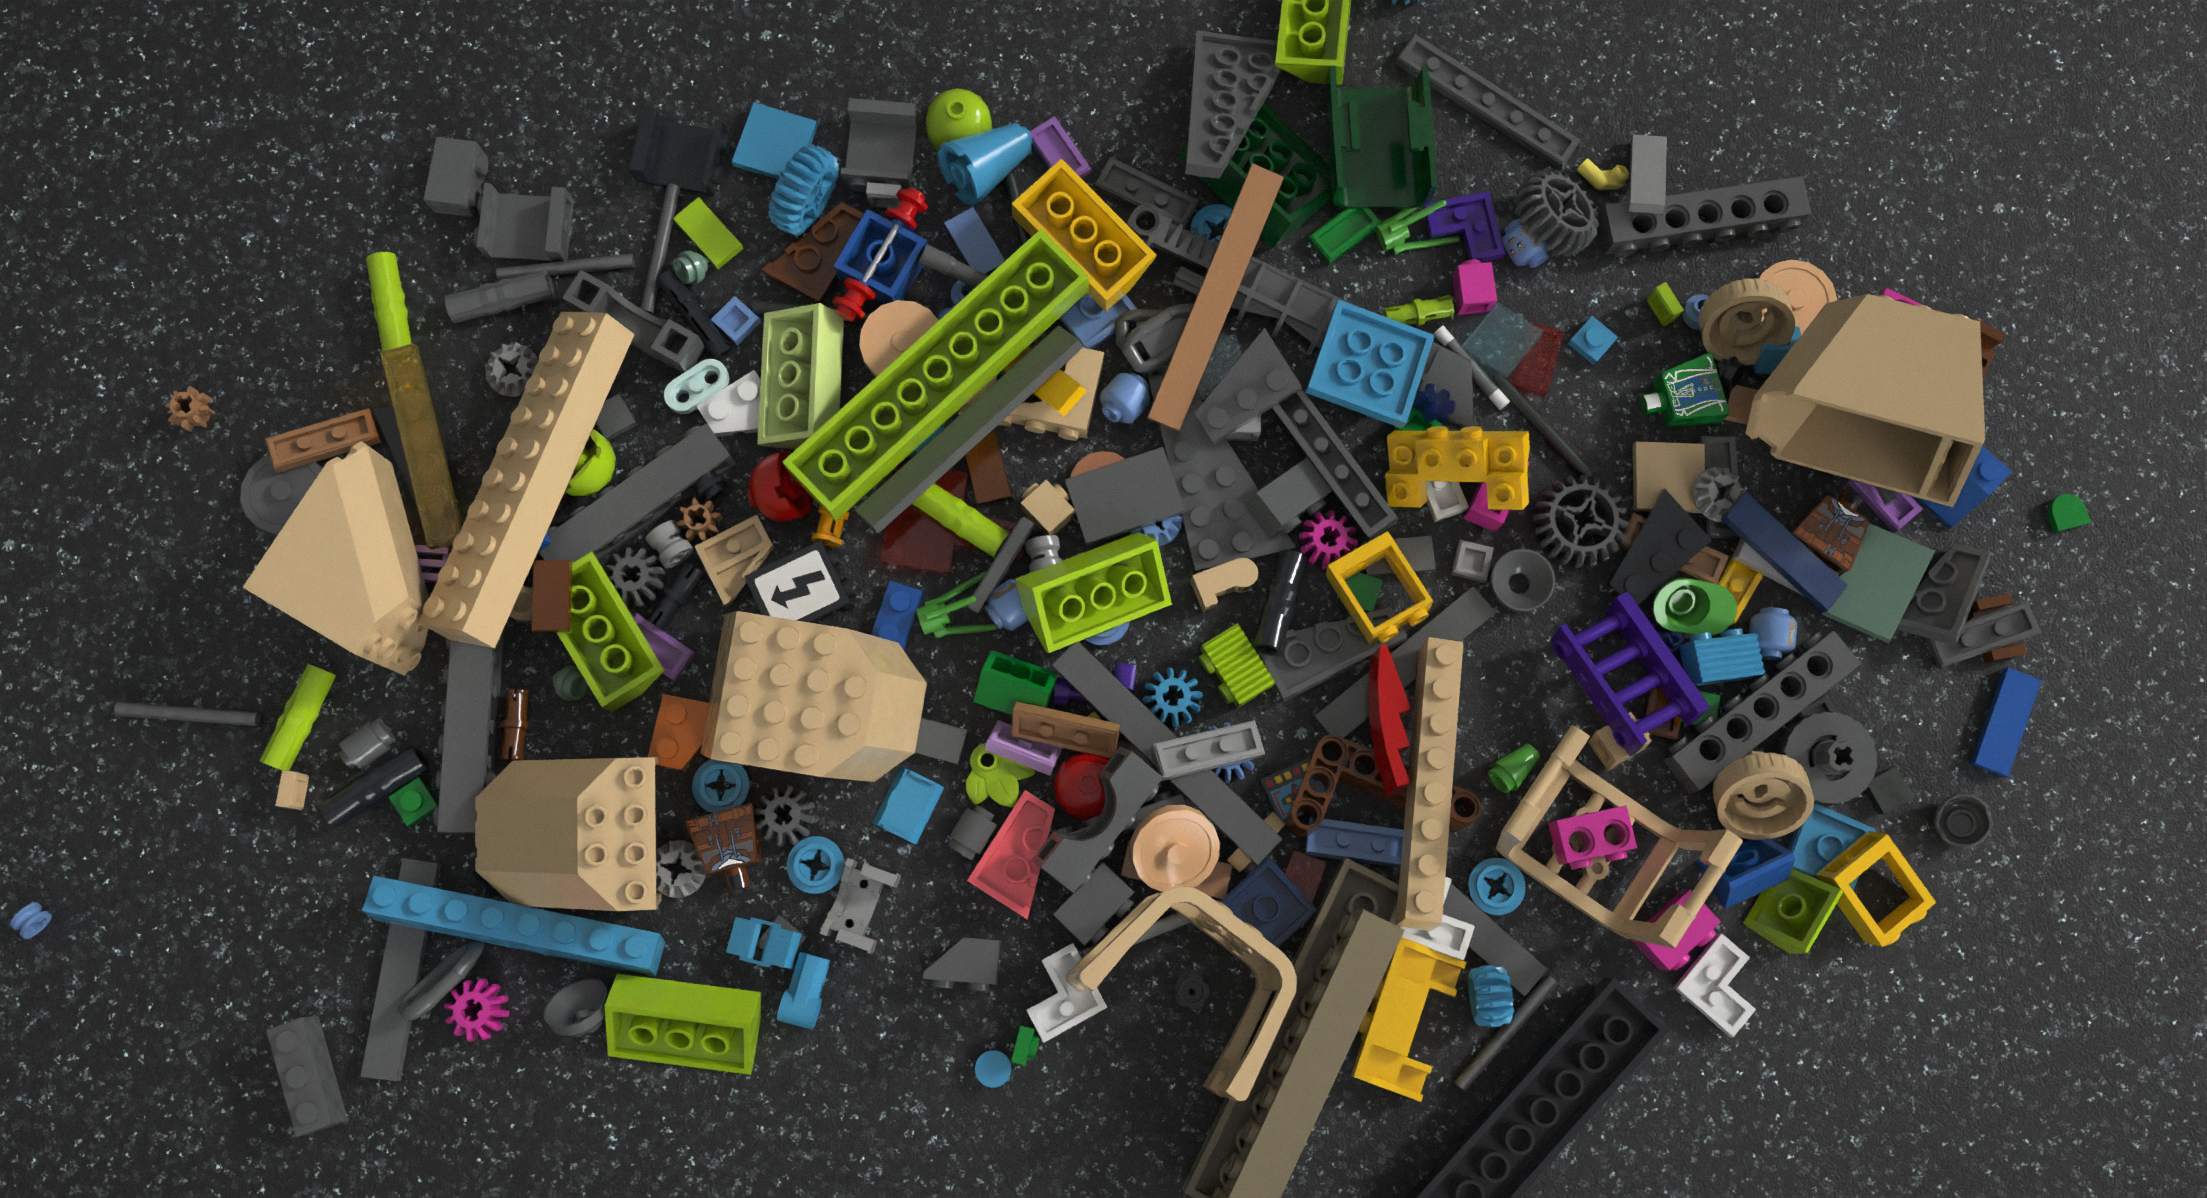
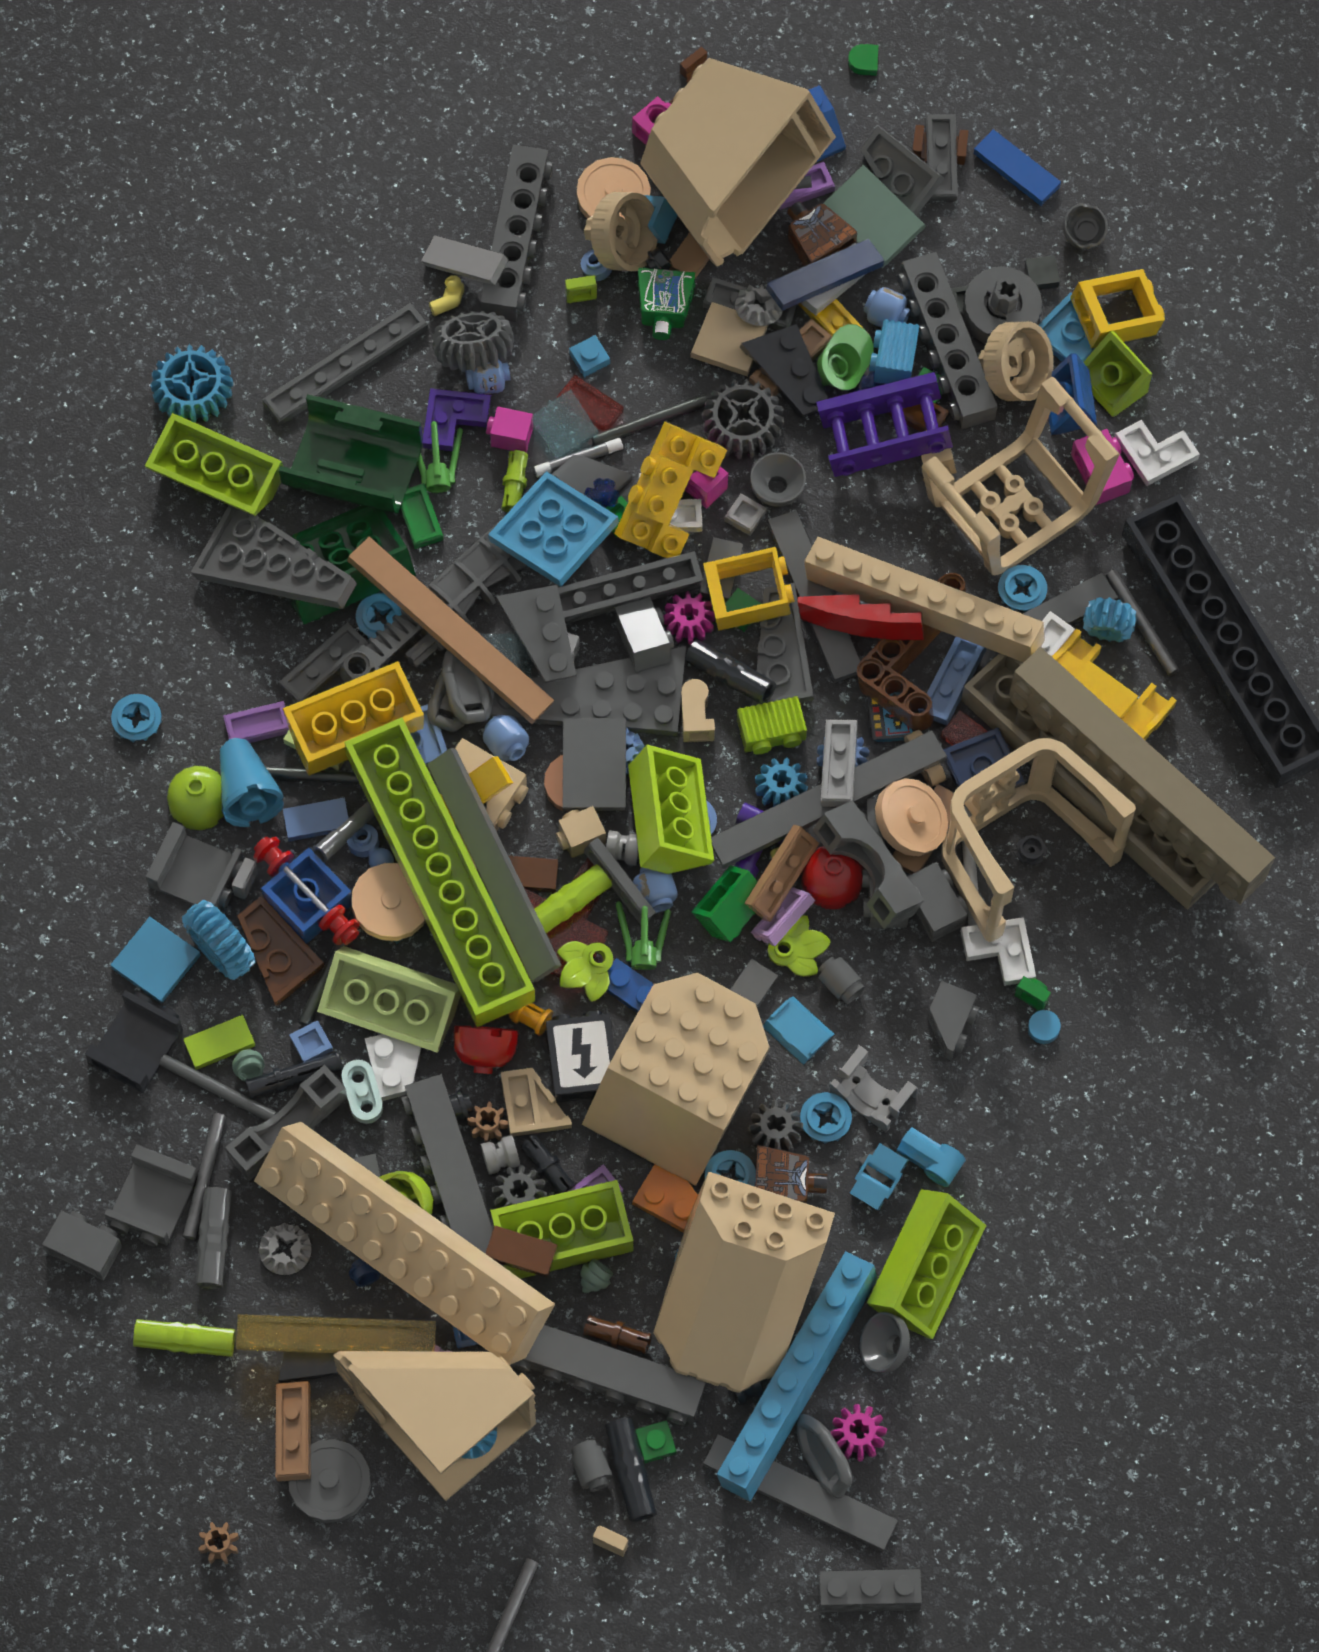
camera: 70 degrees left, 10 degrees down
lime axle [259,663,336,771] -> none
coral wing [967,790,1055,920] -> none
bright green cone [1488,744,1540,794] -> none
dark pink brick [1548,805,1637,870] -> none
none -> dark azure gear [111,694,162,743]
none -> lime plate [557,941,613,1002]

